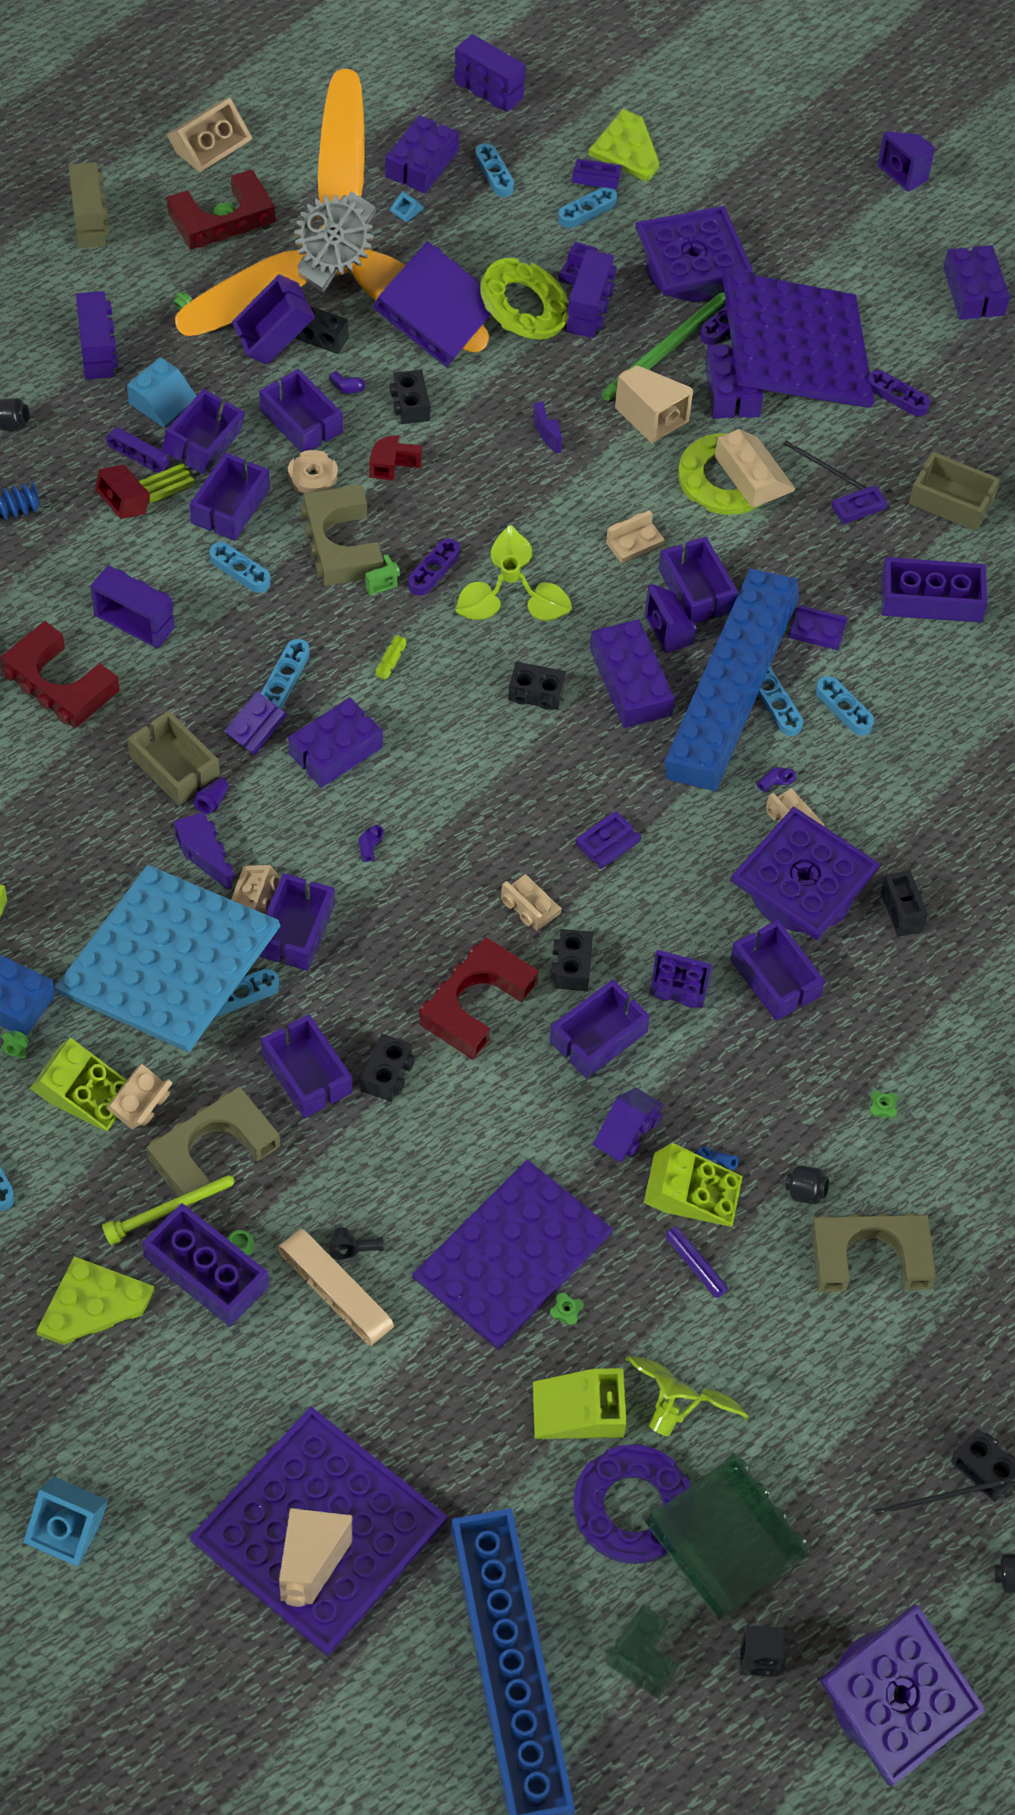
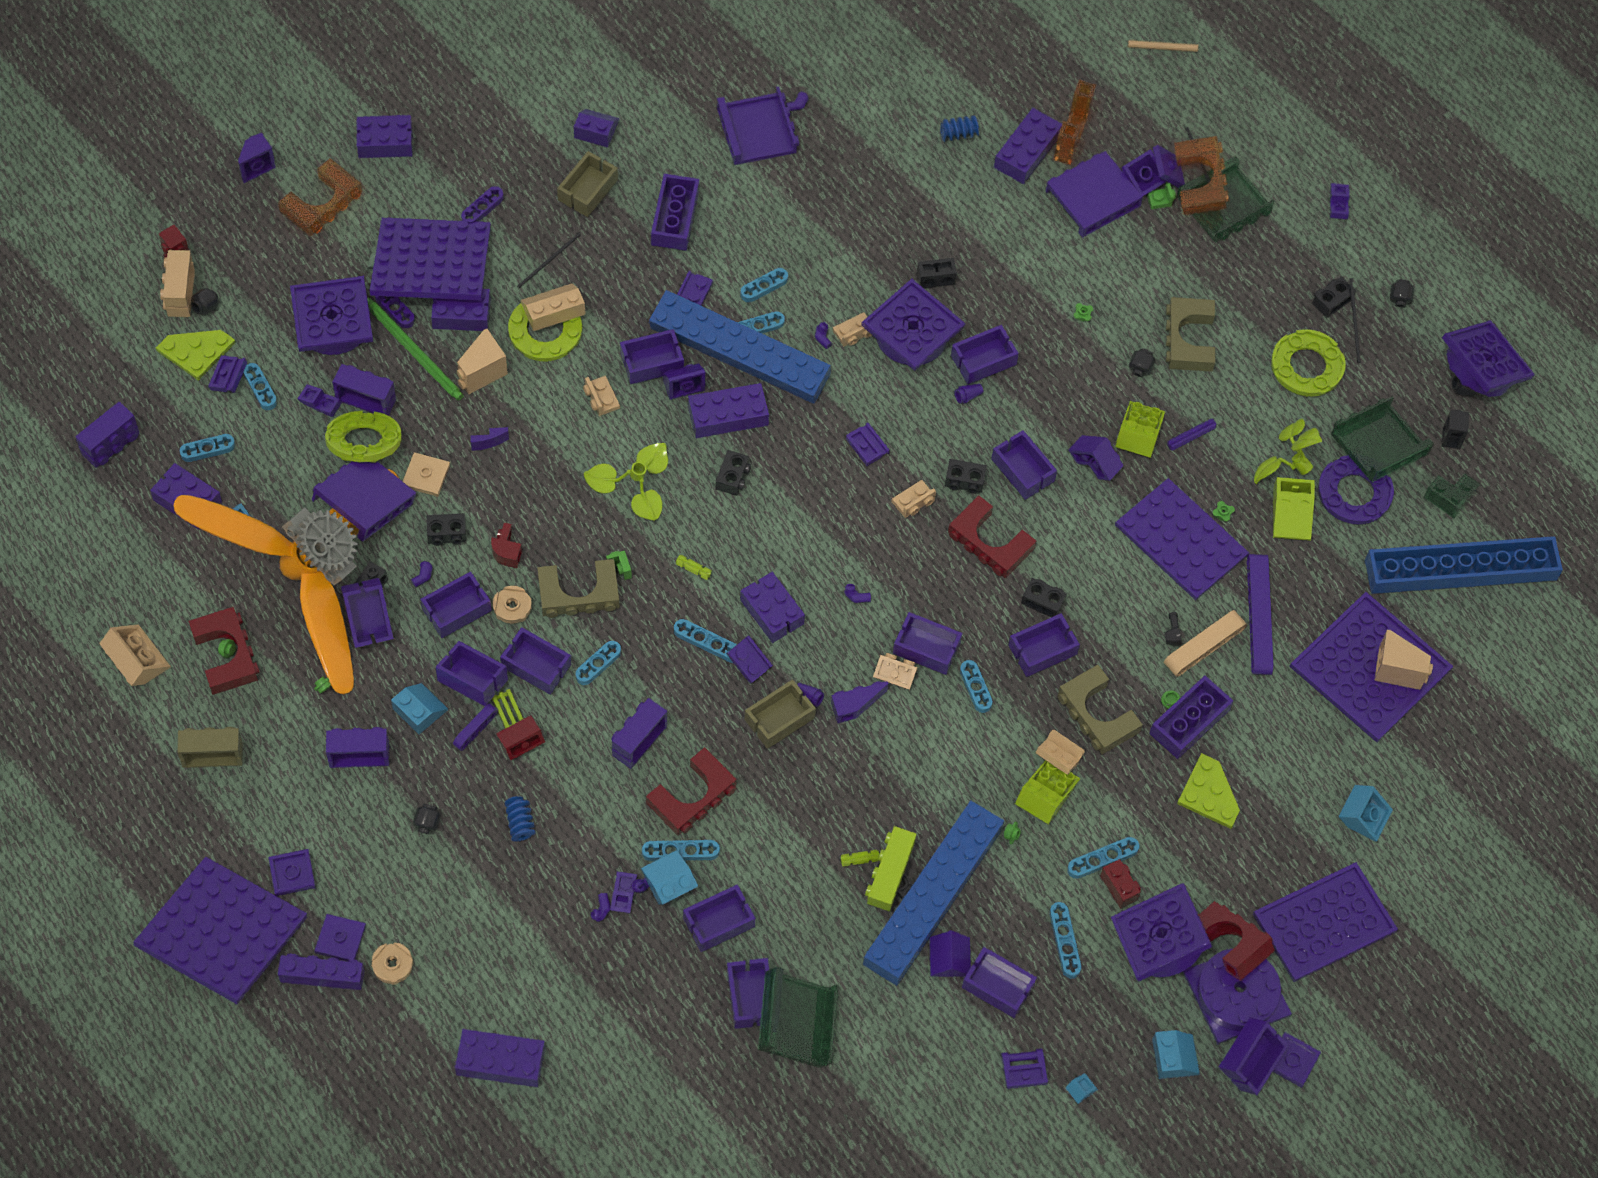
camera: 85 degrees left, 5 degrees up
dark azure plate [54,865,281,1053] -> none
lime piece [102,1175,235,1246] -> none
dark purple beam [408,539,460,596] -> none
dark purple slope [650,950,713,1008] -> none
blue arm [696,1146,738,1170] -> none
dark purple plate [831,485,887,524] -> none
none -> dark red brick [158,224,189,258]
none -> tan piece [160,250,195,317]
none -> black head [190,288,219,315]
none -> clear orange arch [278,158,362,237]
none -> tan plate [403,452,450,497]
none -> dark purple cone [954,383,983,404]
none -> dark purple beam [1247,554,1273,675]
none -> lime plate [1271,330,1346,397]

